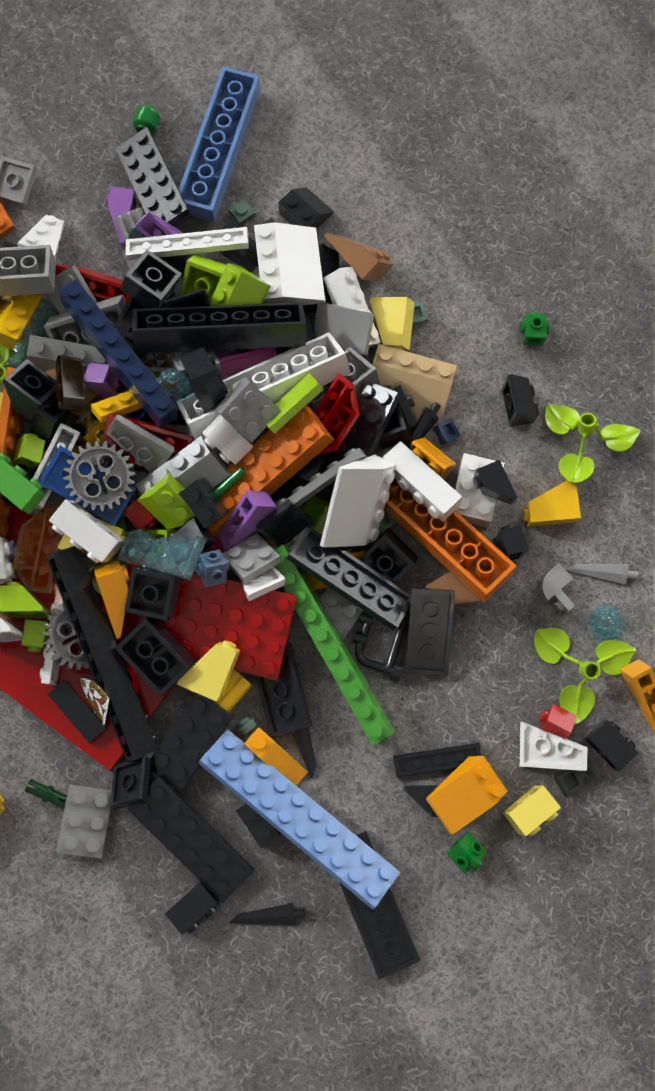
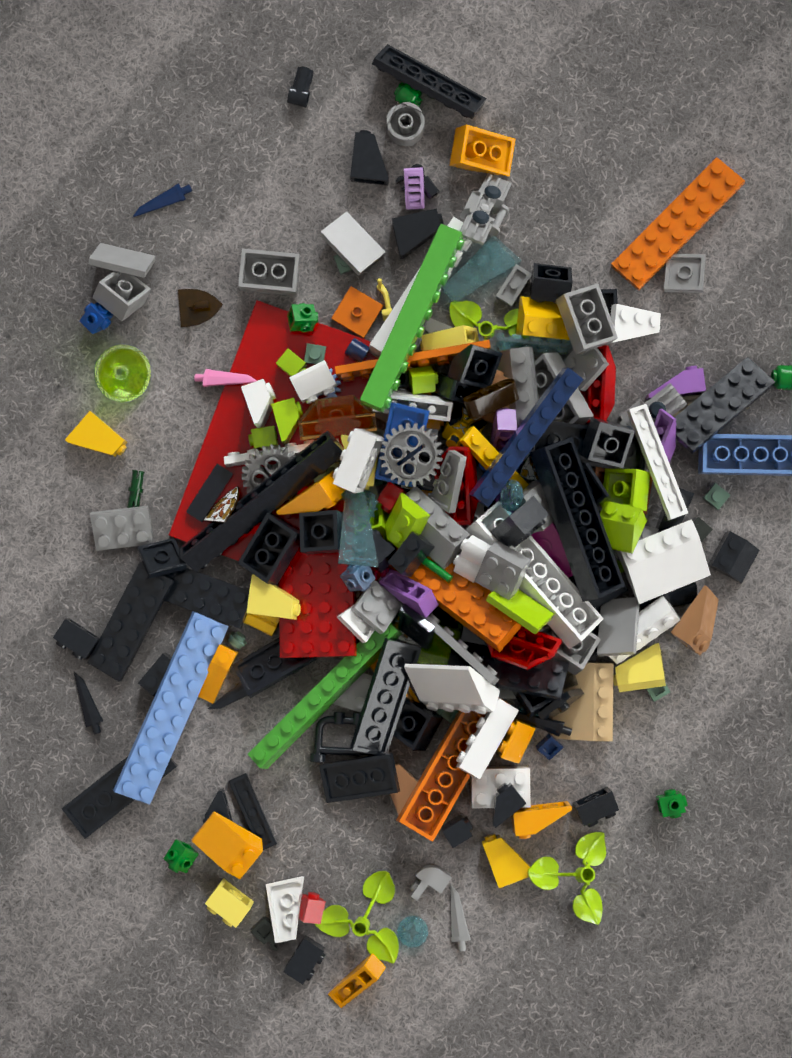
camera: 75 degrees right, 10 degrees up
none -> light orange slope [511,801,572,839]

